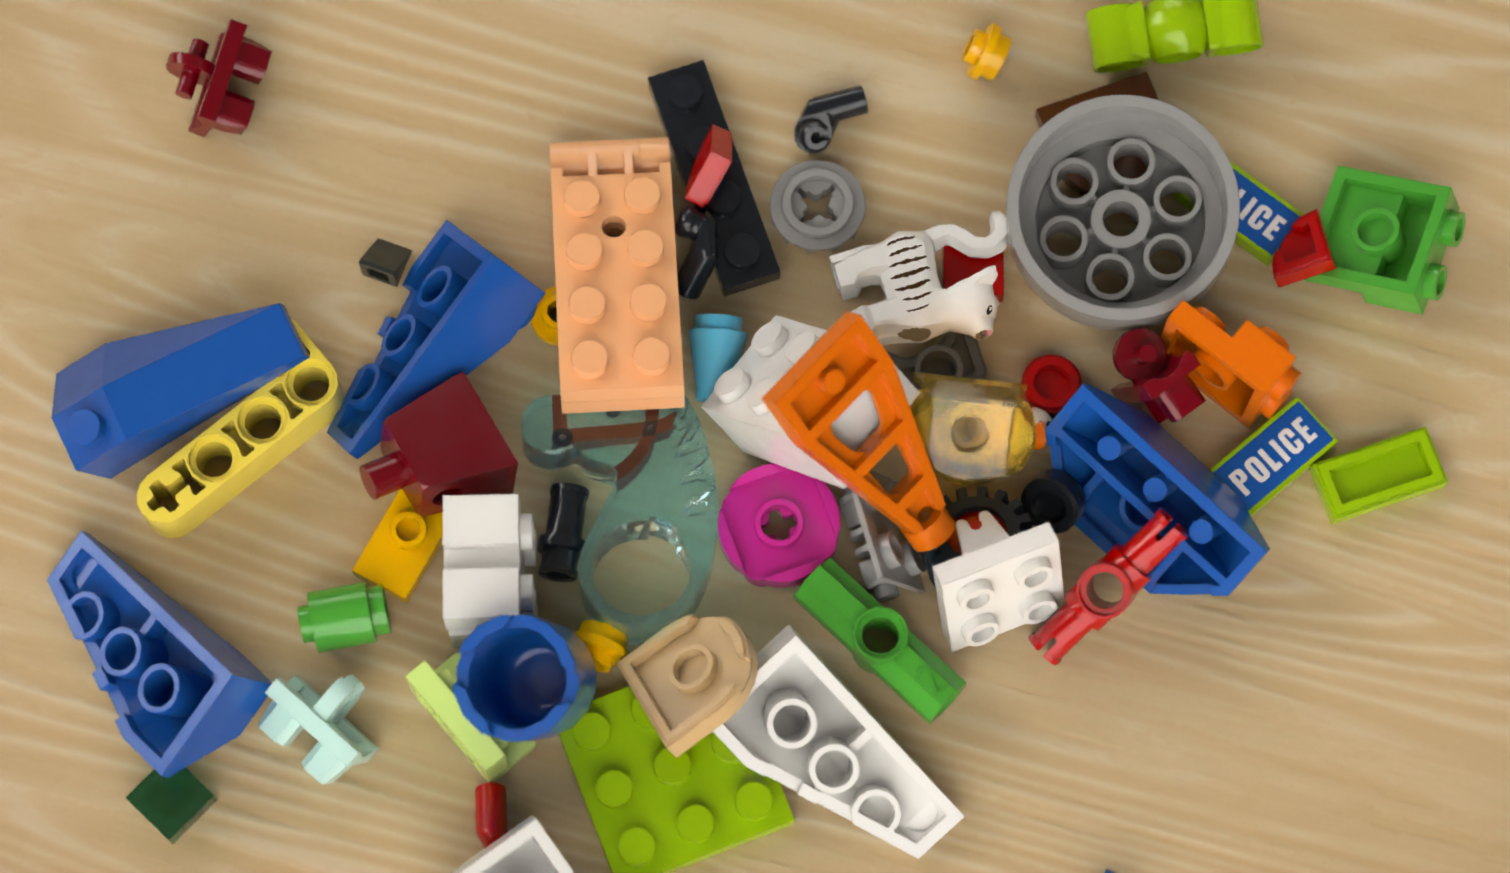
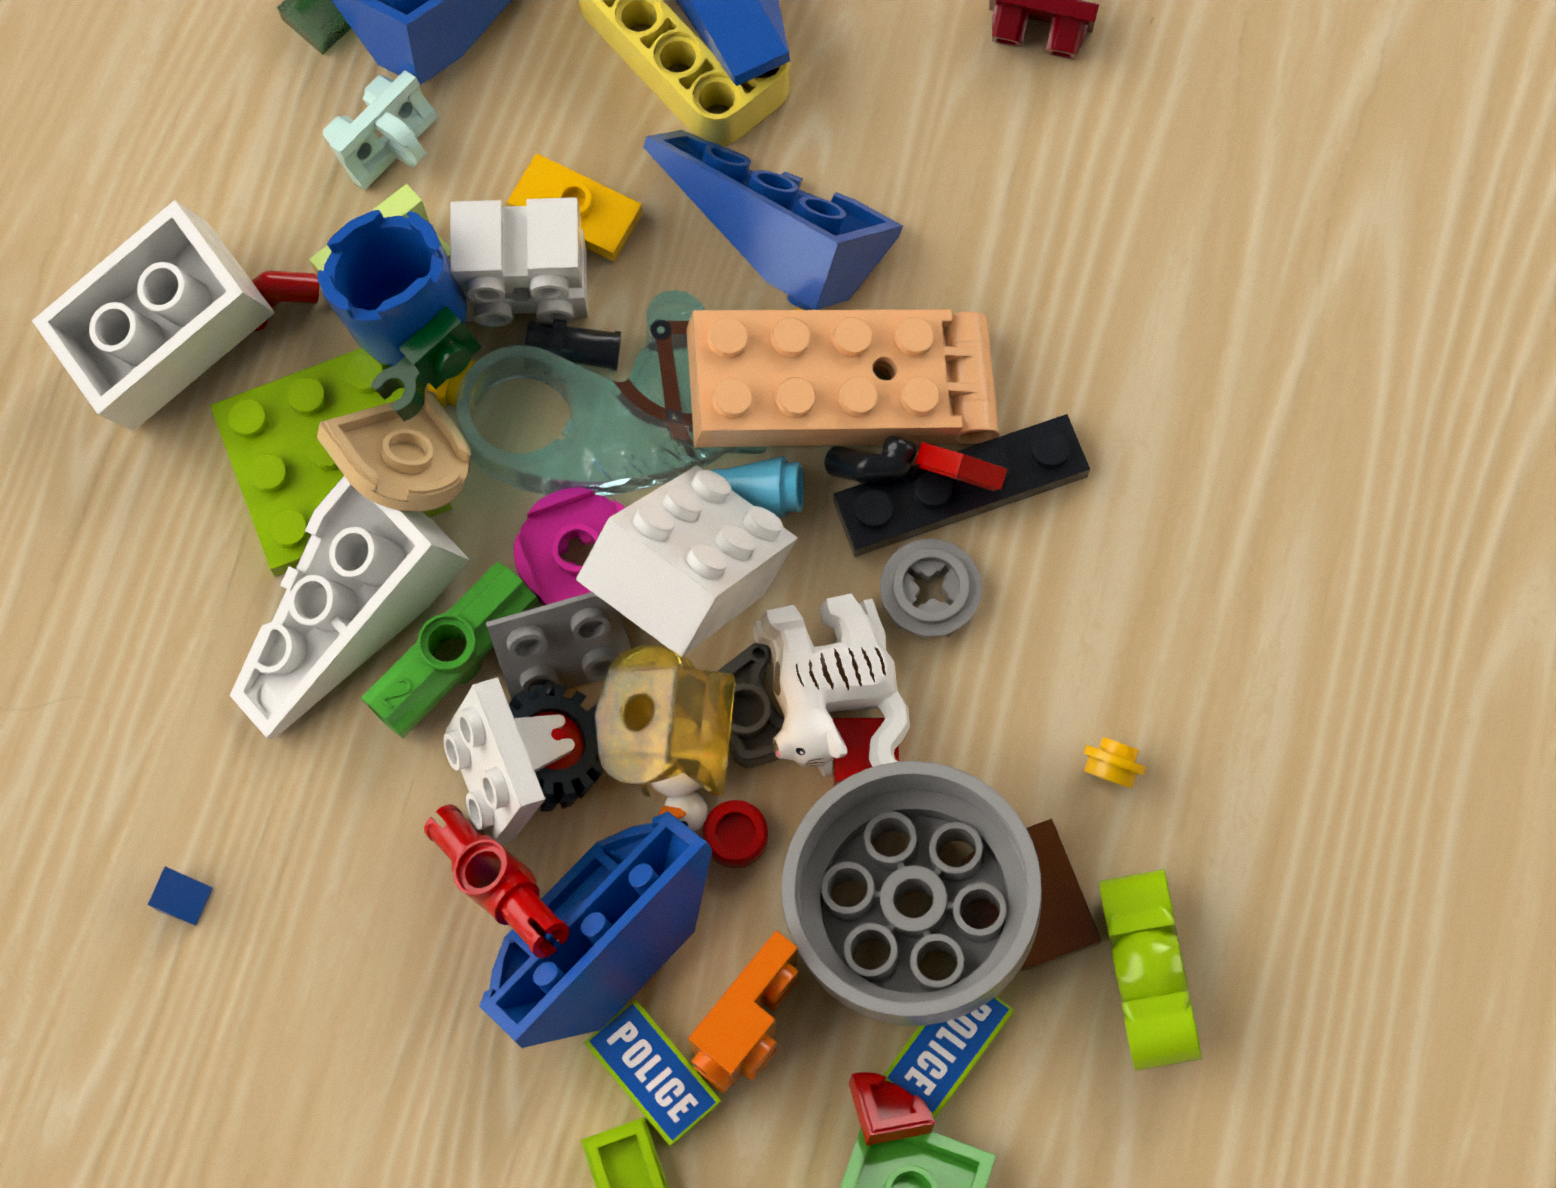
camera: 90 degrees right, 0 degrees up
bright green brick [297,581,391,653] -> none
pearl dark grey piece [359,238,413,287] -> none
dark red torso [359,372,518,516] -> none
orange plate [761,311,955,552] -> none
black arm [794,85,868,154] -> none
black tile [1021,469,1086,534] -> none
dark red hips [1111,328,1206,423] -> none
none -> dark green plate [371,306,482,421]

